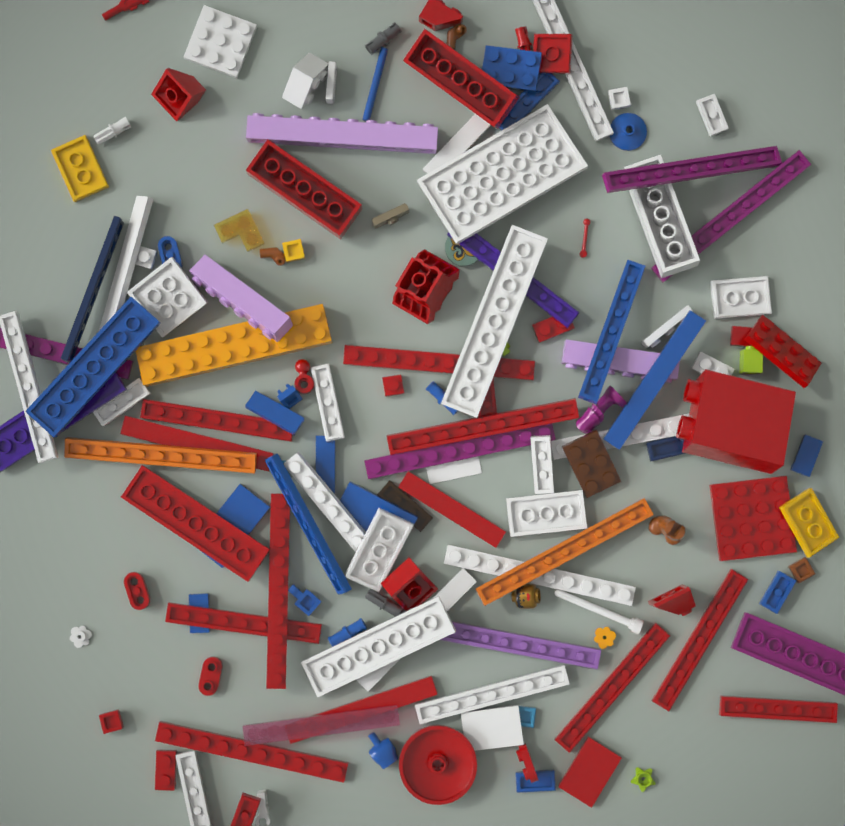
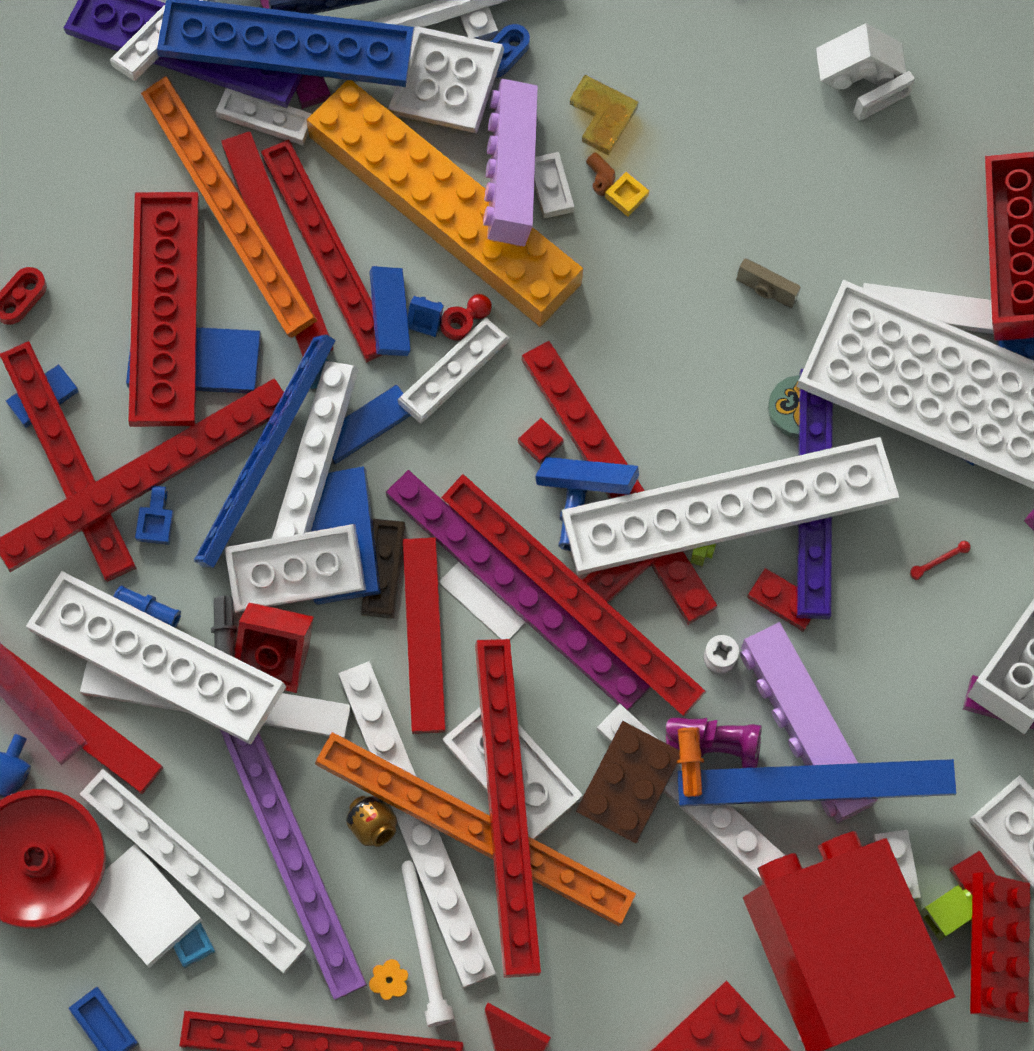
camera: 55 degrees right, 15 degrees down
lavender brick [246,113,438,154] -> none
red brick [246,139,363,240] -> none
blue bar [362,47,388,122] -> none
dark grey pin [365,22,402,55] -> none
red slope [392,249,460,324] -> none
red plate [516,743,539,783] -> none
white plate [531,435,554,494] -> none
blue plate [578,260,645,404] -> none
white plate [641,305,693,349] -> none
dark blue tile [646,436,686,462] -> none
dark orange piece [649,516,686,545] -> none
none -> red plate [475,639,541,978]
none -> white plate [534,152,574,219]
none -> blue tile [535,457,639,495]
none -> orange axle [677,727,705,797]
none -> white wheel [703,635,739,674]

